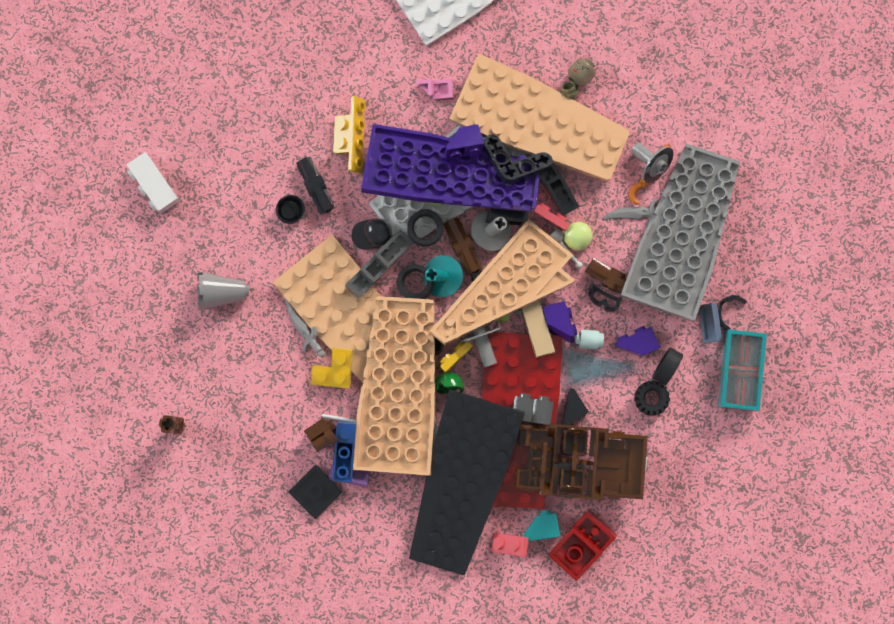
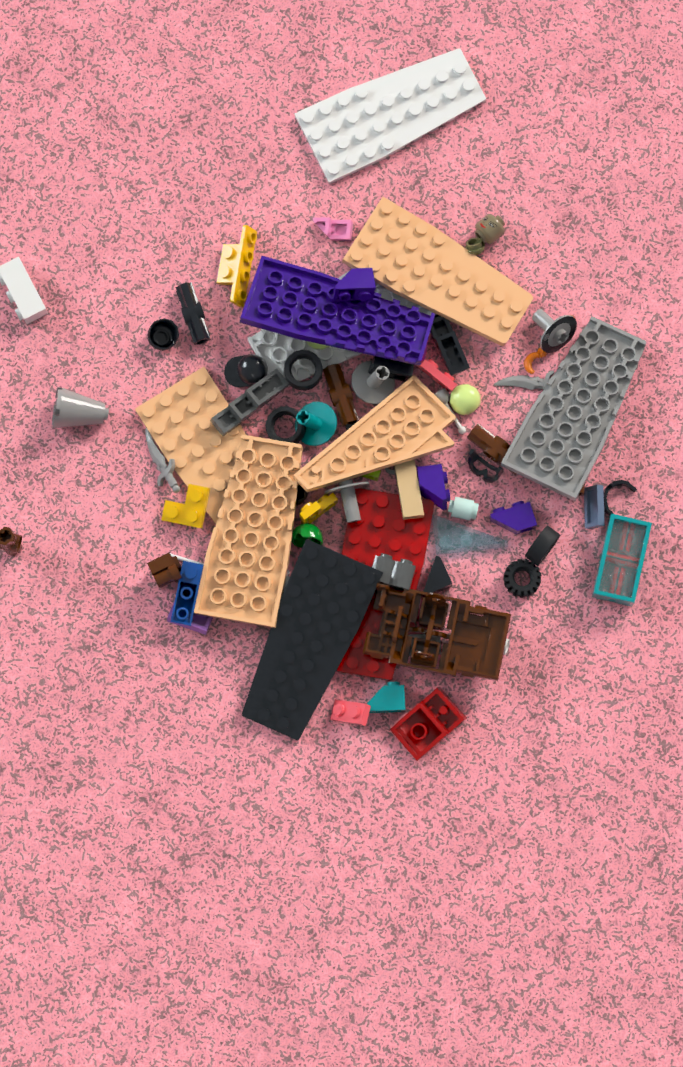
camera: 10 degrees right, 5 degrees down
black tile [288,465,343,519] -> none
black beam [483,135,553,185] -> none

